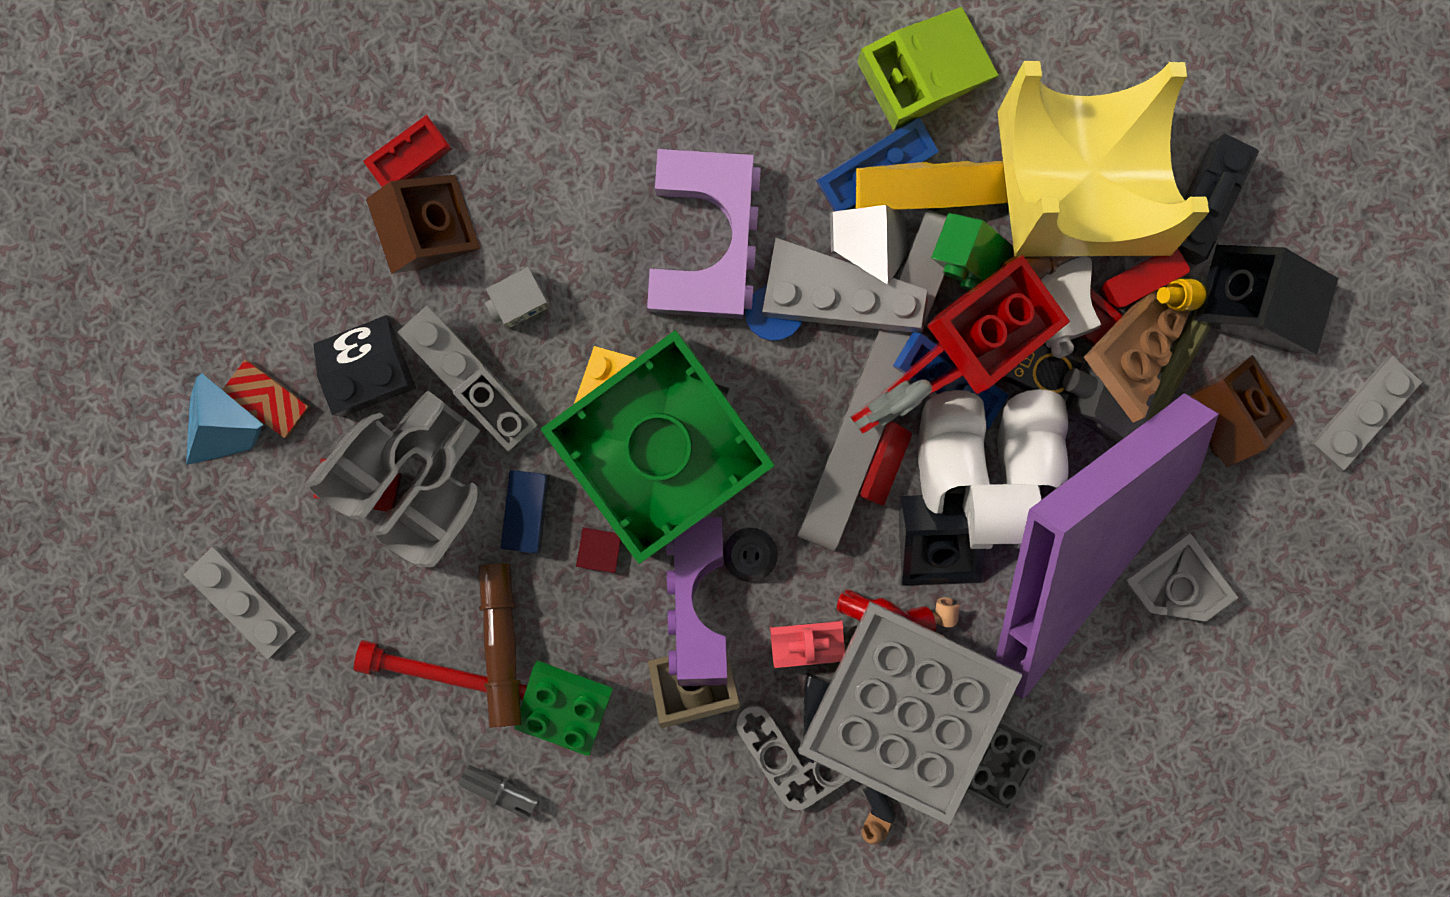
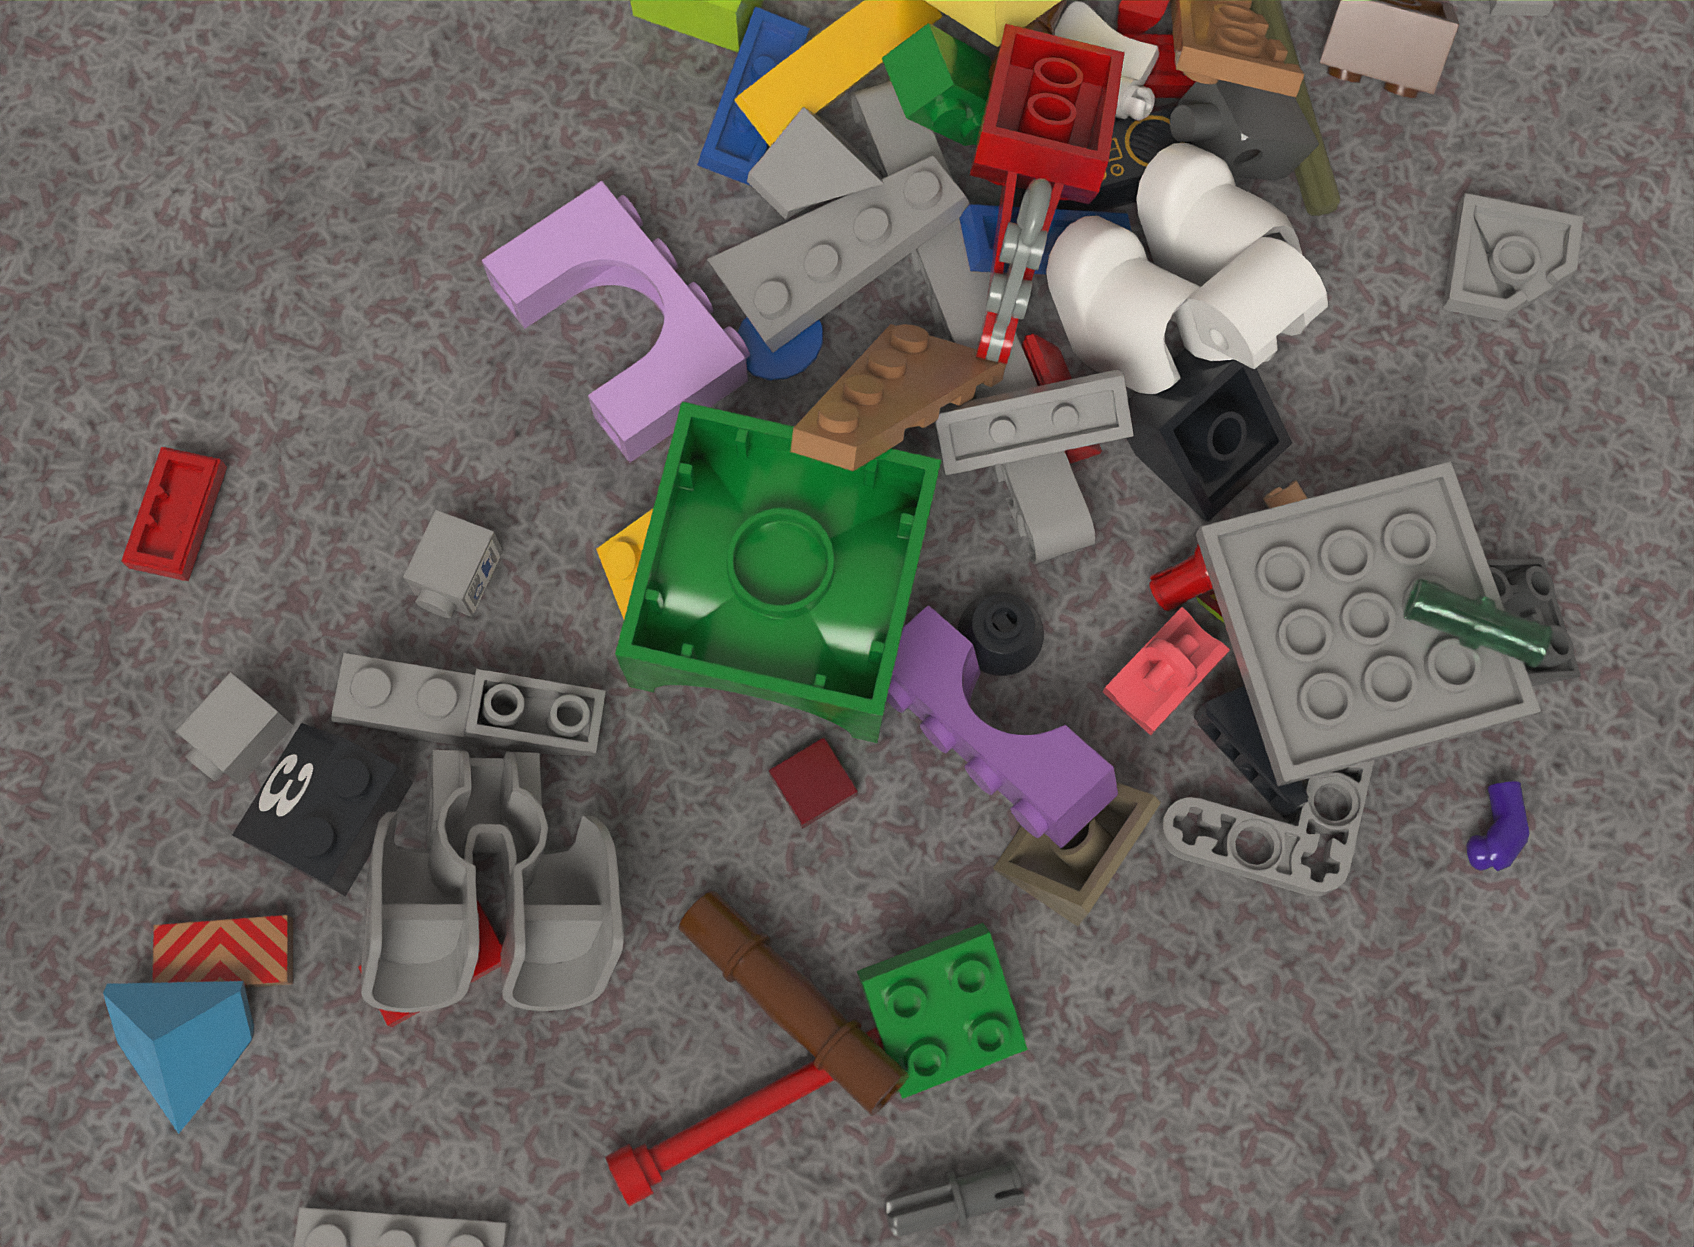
camera: 40 degrees left, 15 degrees down
reddish brown slope [366,175,480,274] -> none
dark blue slope [500,470,550,554] -> none
arm [861,787,896,845] -> none
medium lavender slope [995,393,1219,699] -> none
none -> light grey brick [175,672,294,785]
none -> medium nougat wing [791,324,1006,471]
none -> light grey plate [934,369,1134,475]
none -> clear green pin [1403,578,1553,667]
none -> dark purple arm [1466,781,1529,871]

